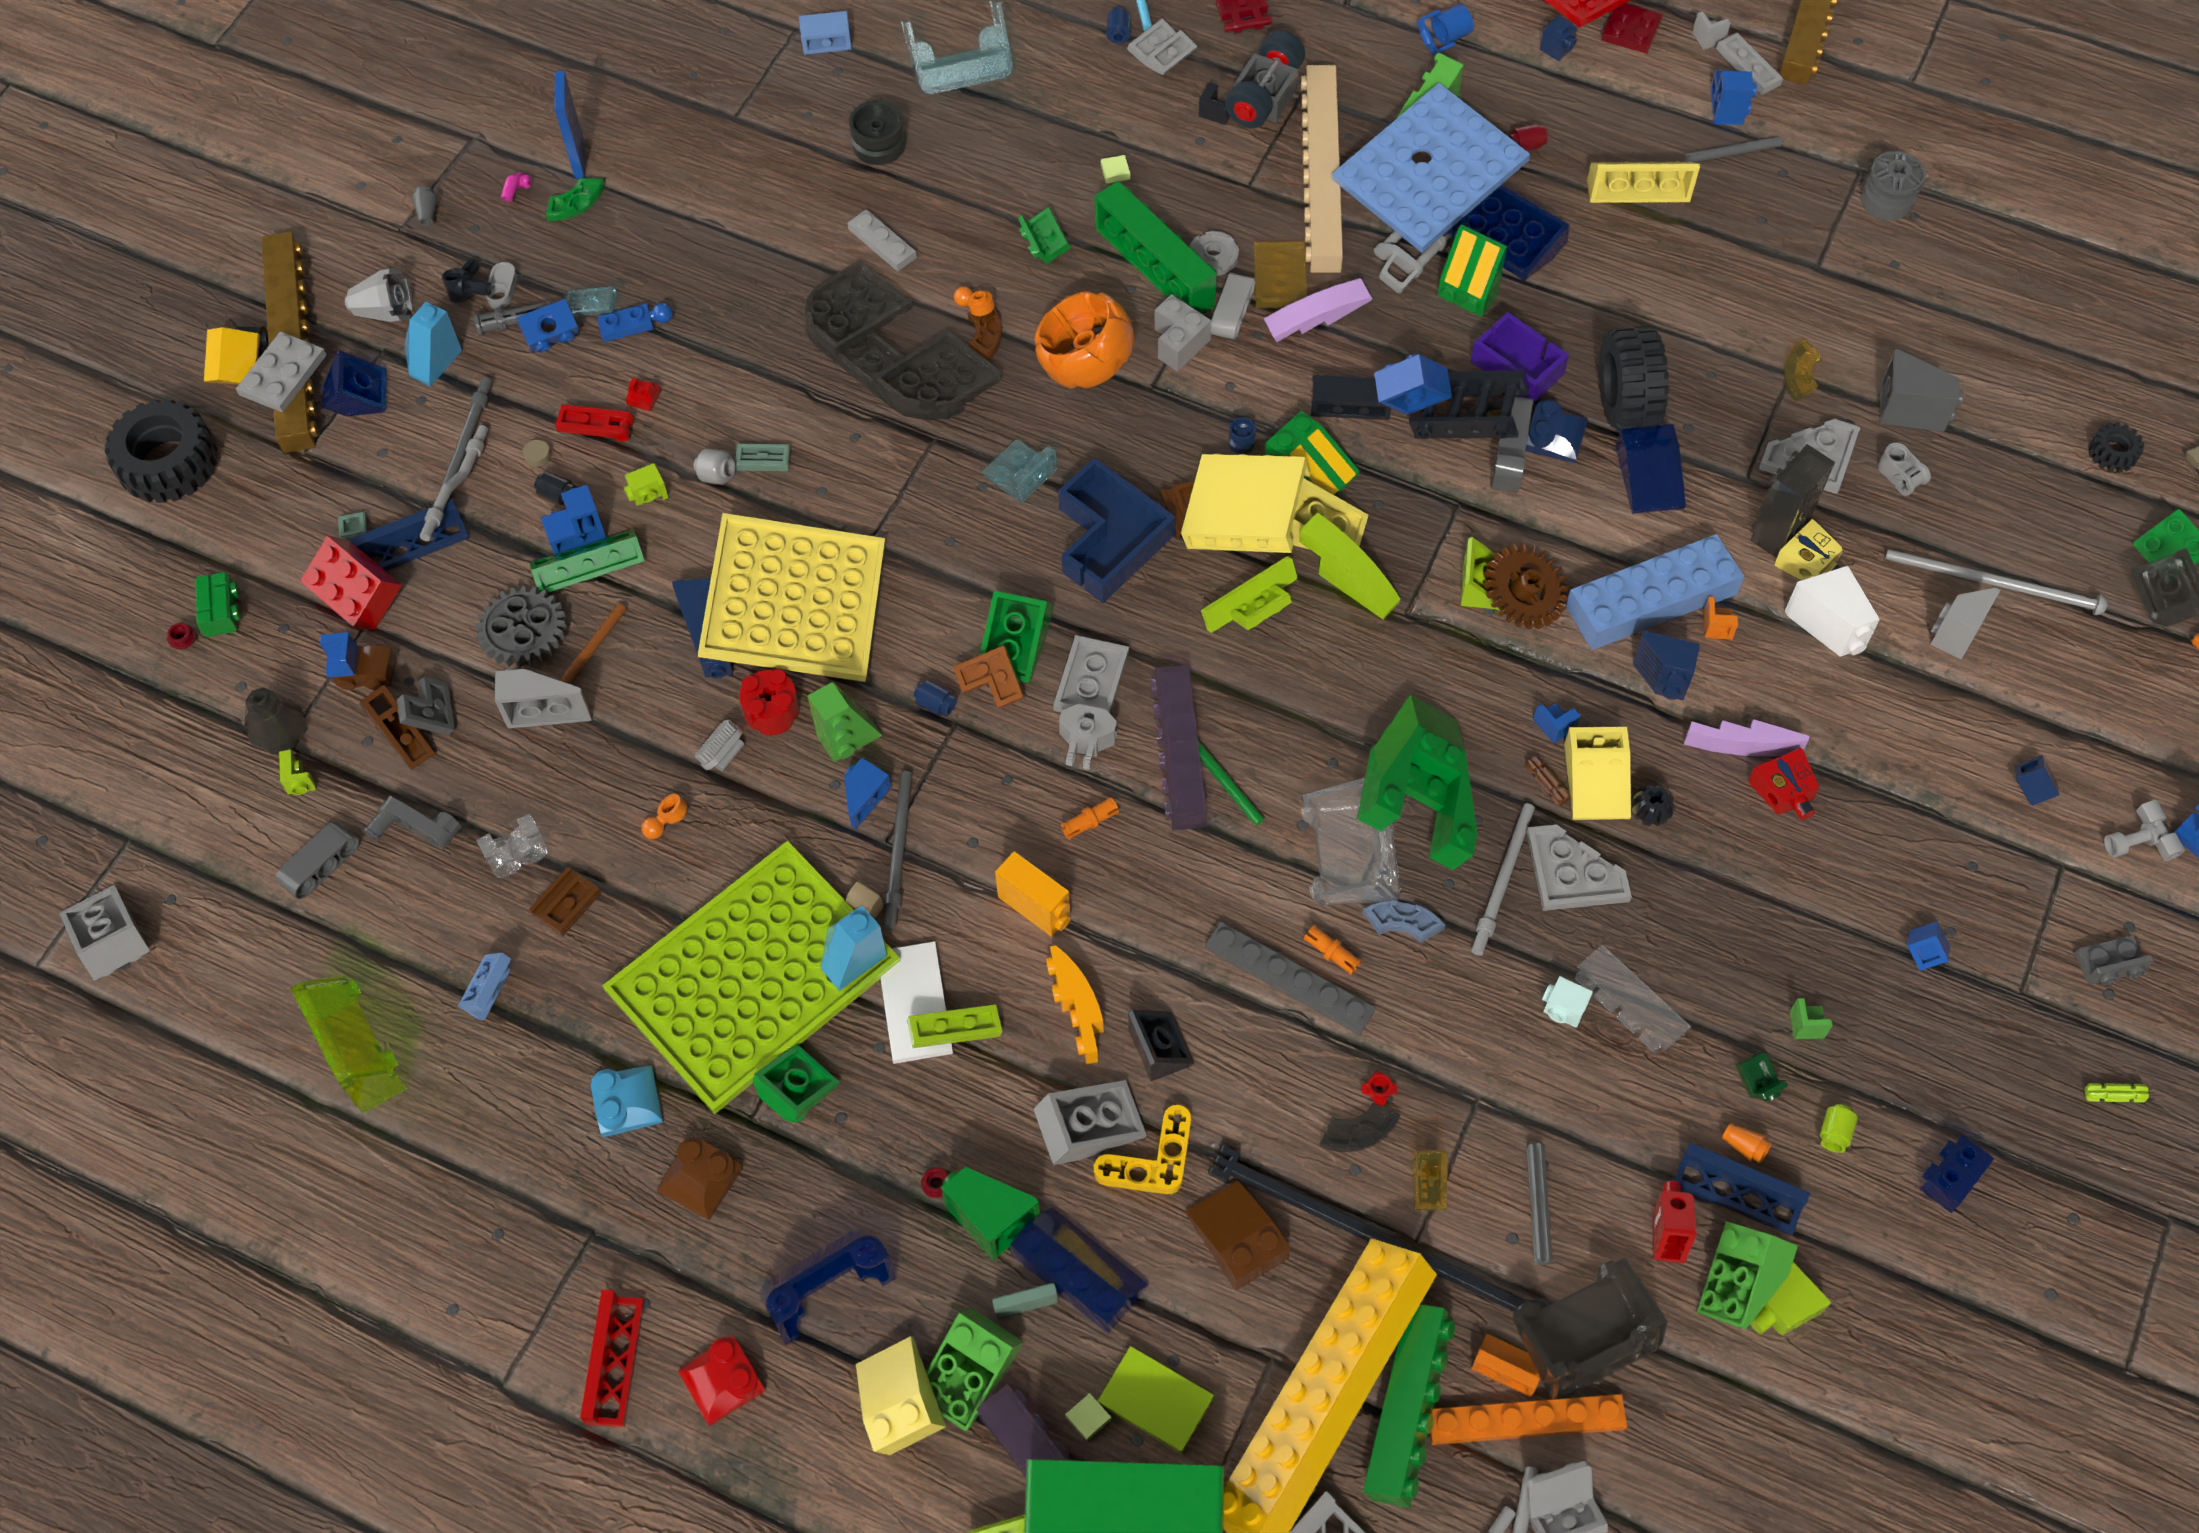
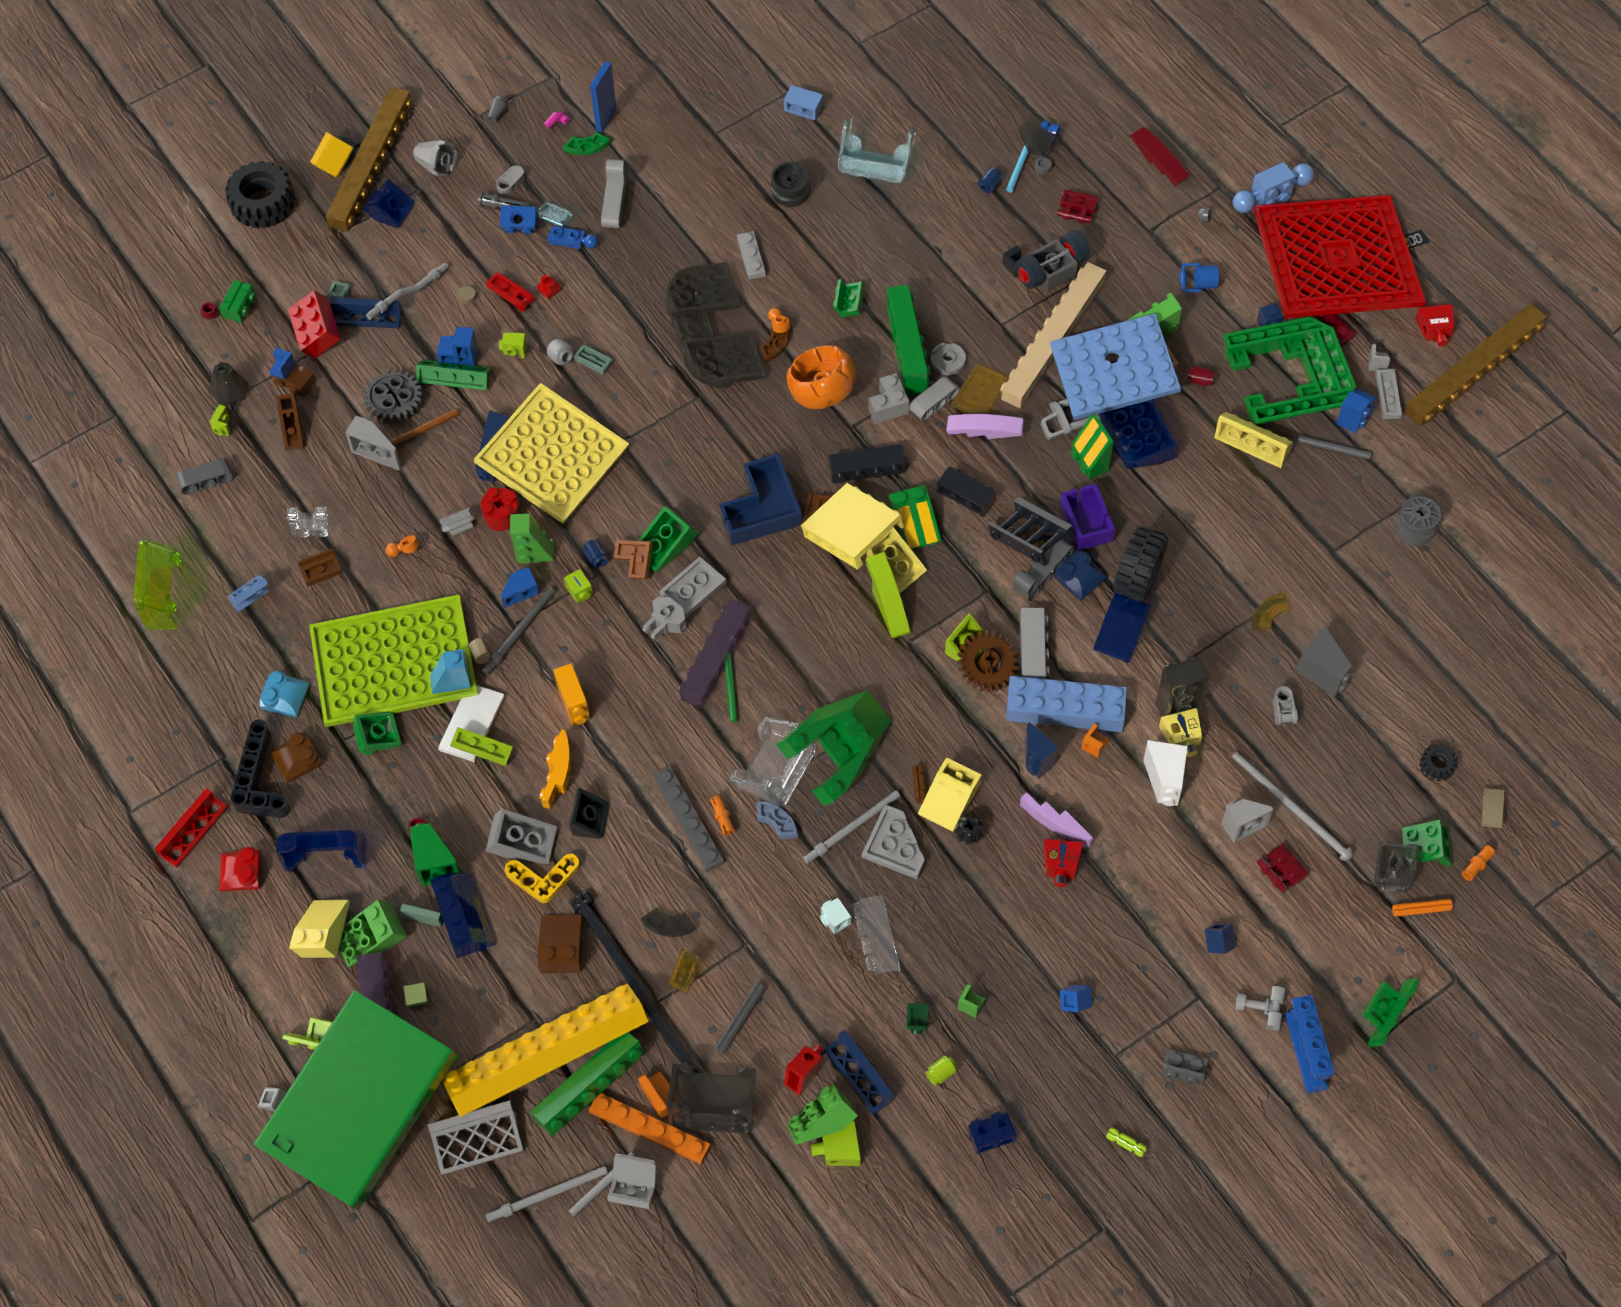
camera: 30 degrees right, 0 degrees up
light grey slope [59,885,150,981] -> none
light grey plate [236,332,326,413] -> none
dark grey beam [362,796,462,850] -> none
dark grey plate [397,677,455,735] -> none
dark azure slope [404,302,462,387] -> none
dark grey bar [438,377,492,494] -> none
black axle [442,258,492,302] -> none
black brick [534,471,577,505] -> none
clear light blue bracket [983,440,1057,503] -> none
orange pin [1061,797,1119,840] -> none
lime tile [1097,1346,1214,1454] -> none
yellowish green tile [1101,155,1130,184] -> none
light grey slope [1127,19,1197,75] -> none
lime bracket [1201,556,1297,633] -> none
dark blue wheel [1229,417,1256,454] -> none
red plate [1361,1071,1398,1107] -> none
blue brick [1374,354,1452,415] -> none
blue panel [1533,704,1581,744] -> none
orange cone [1722,1123,1772,1164] -> none
light grey plate [1759,419,1860,494] -> none
none -> black beam [230,719,290,818]
none -> lime brick [564,569,593,603]
none -> light grey beam [601,159,627,228]
none -> black brick [828,445,905,483]
none -> light grey brick [1020,608,1049,679]
none -> green slope [1223,317,1356,424]
none -> dark red plate [1256,844,1309,893]

